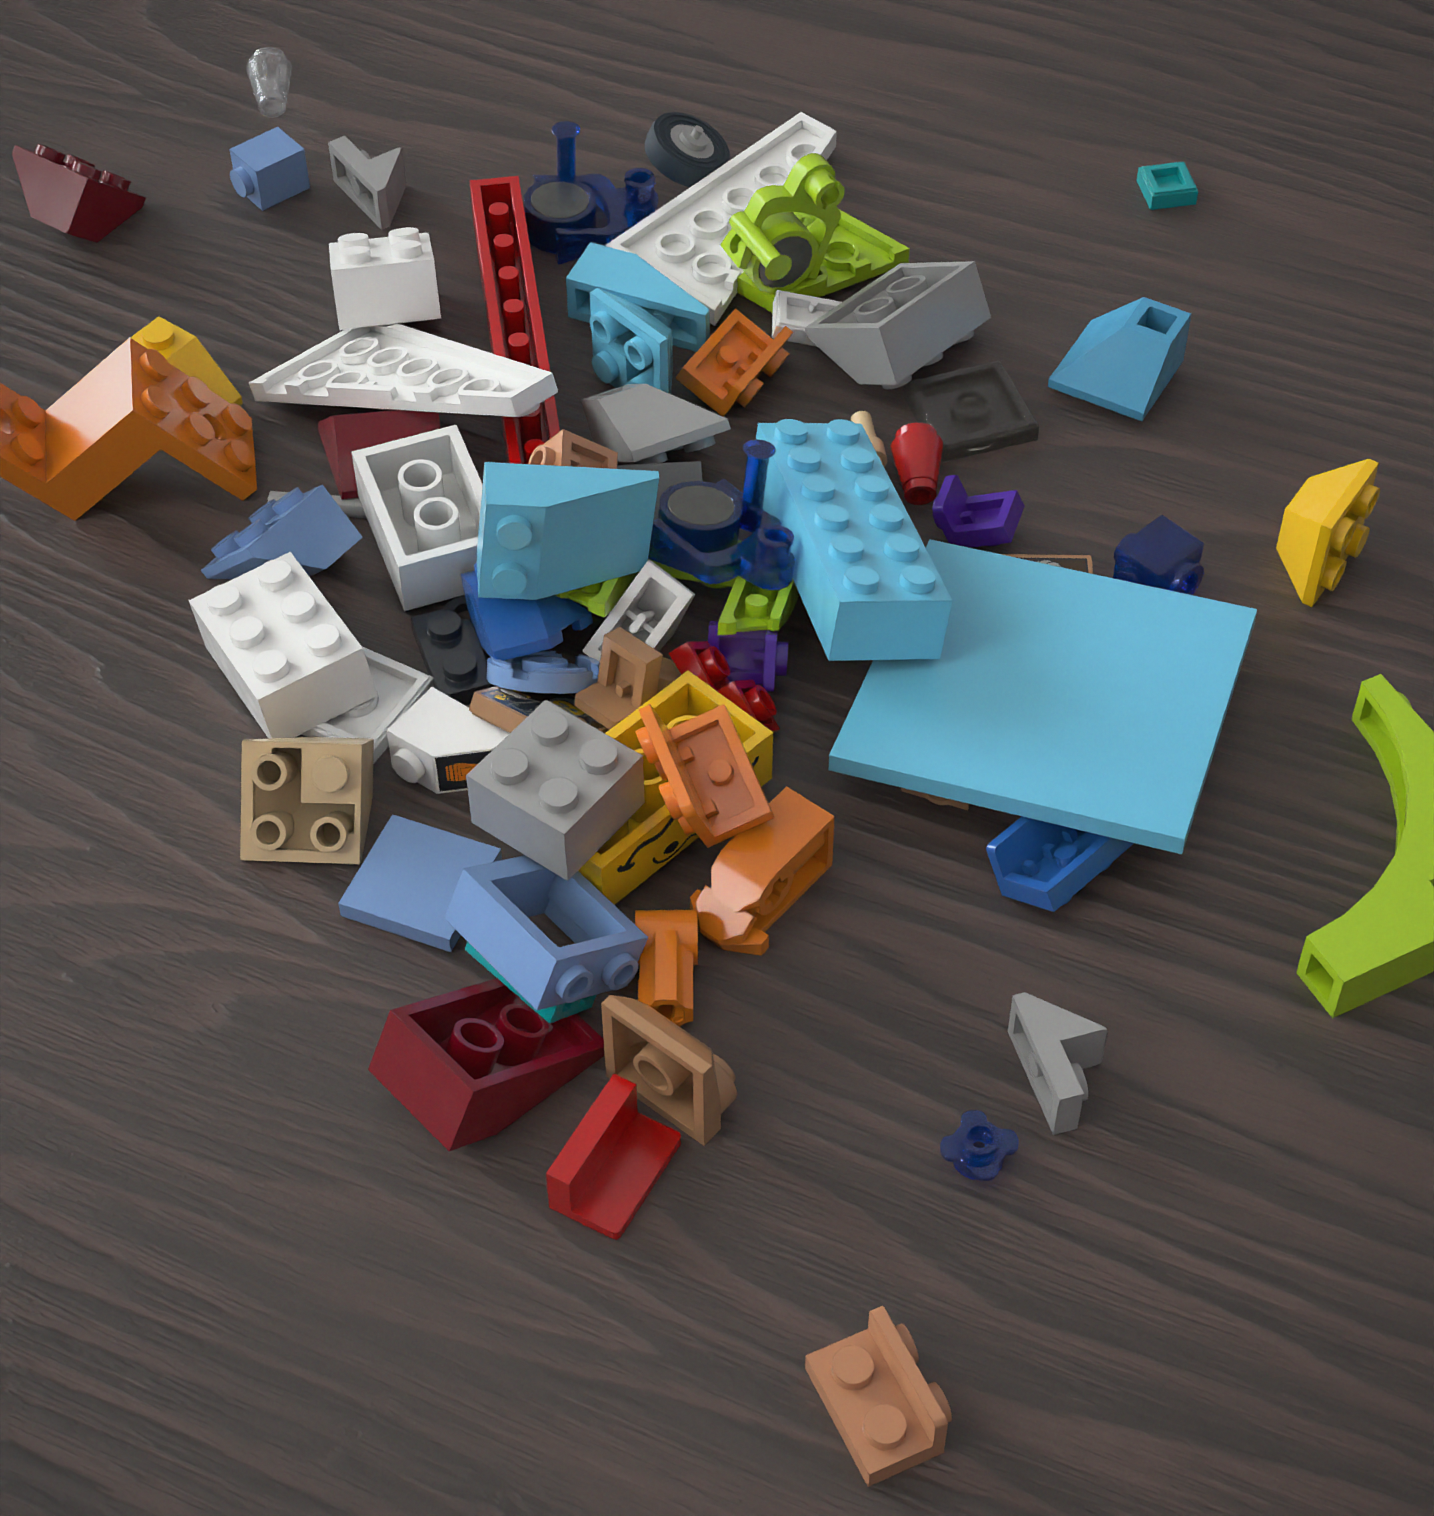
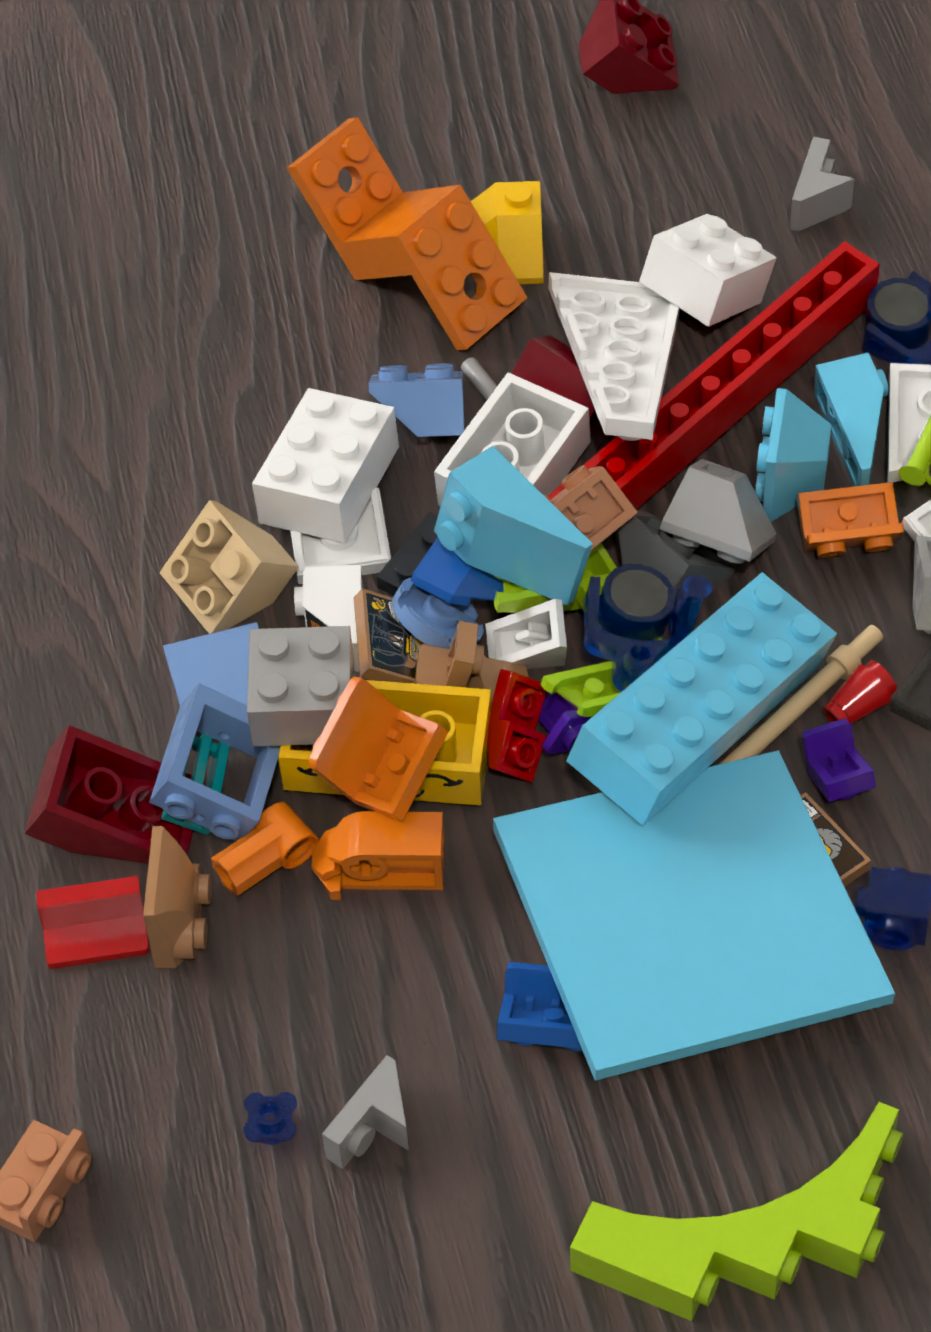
camera: 55 degrees right, 5 degrees up
medium blue brick [229,127,310,211] -> none
clear cone [246,47,293,117] -> none

